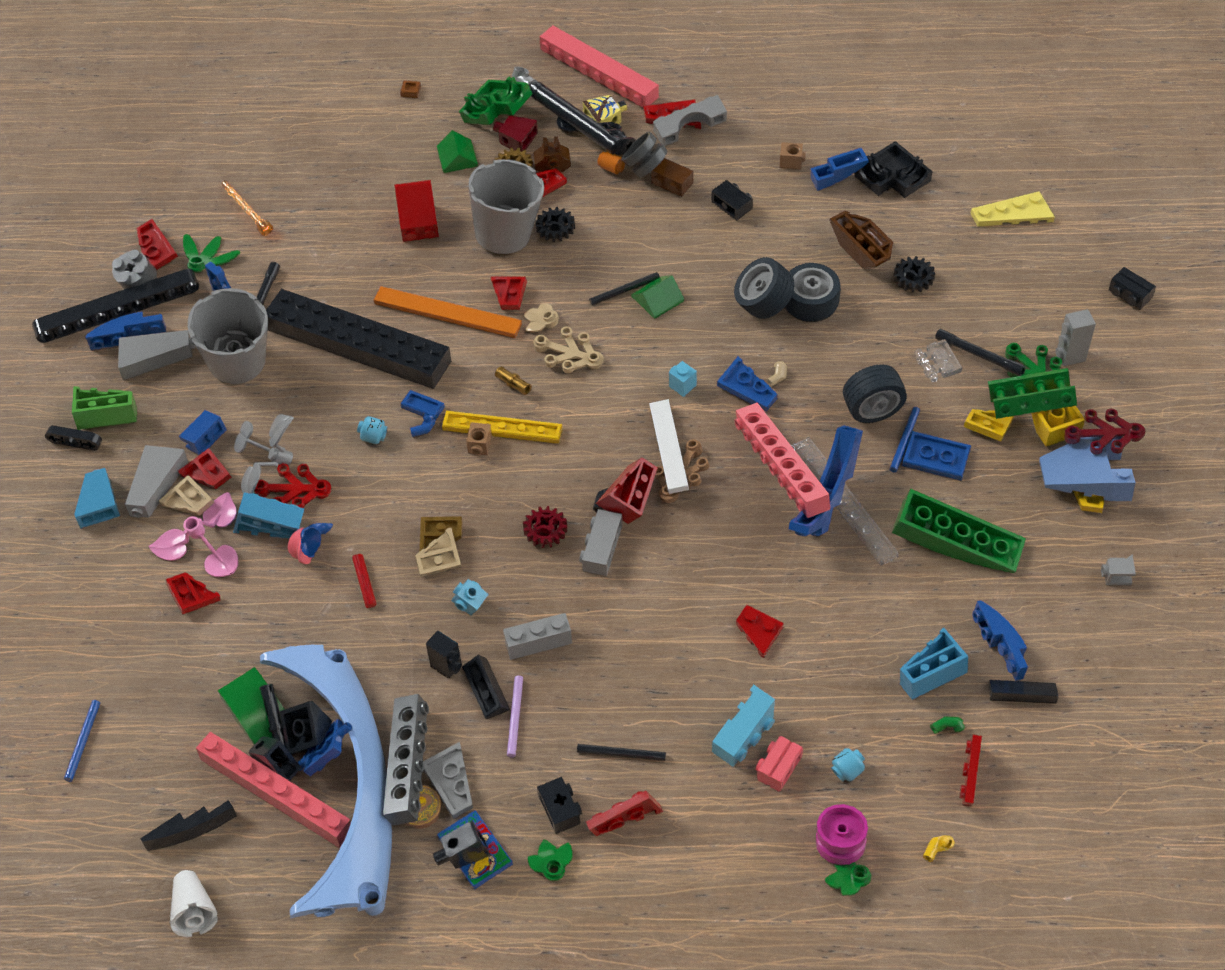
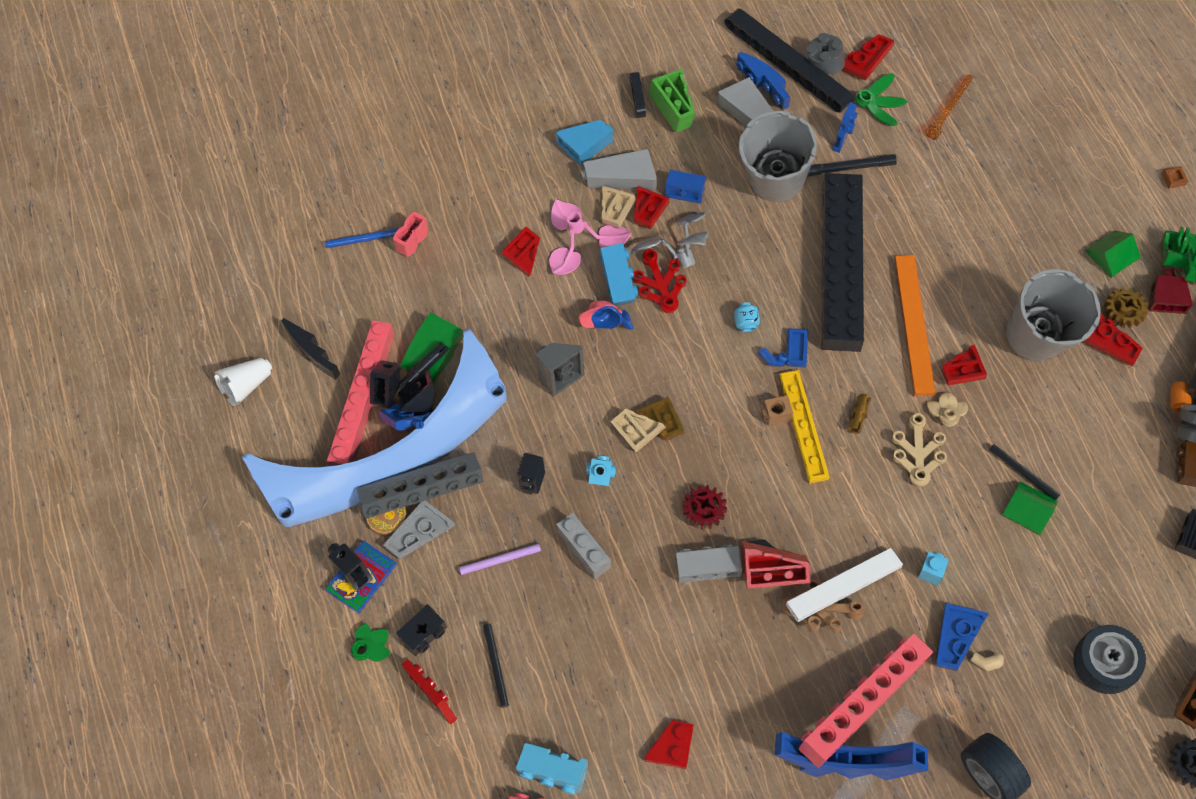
camera: 70 degrees right, 10 degrees up
red axle [352,553,376,608] -> none
red slope [394,180,439,242] -> none
black slope [462,655,510,719] -> none
reddish brown hinge [533,136,571,172] -> none
black gear [535,207,575,242] -> none
black wheel [734,257,795,319] -> none
none -> coral brick [393,212,429,257]
none -> dark grey slope [536,343,585,397]

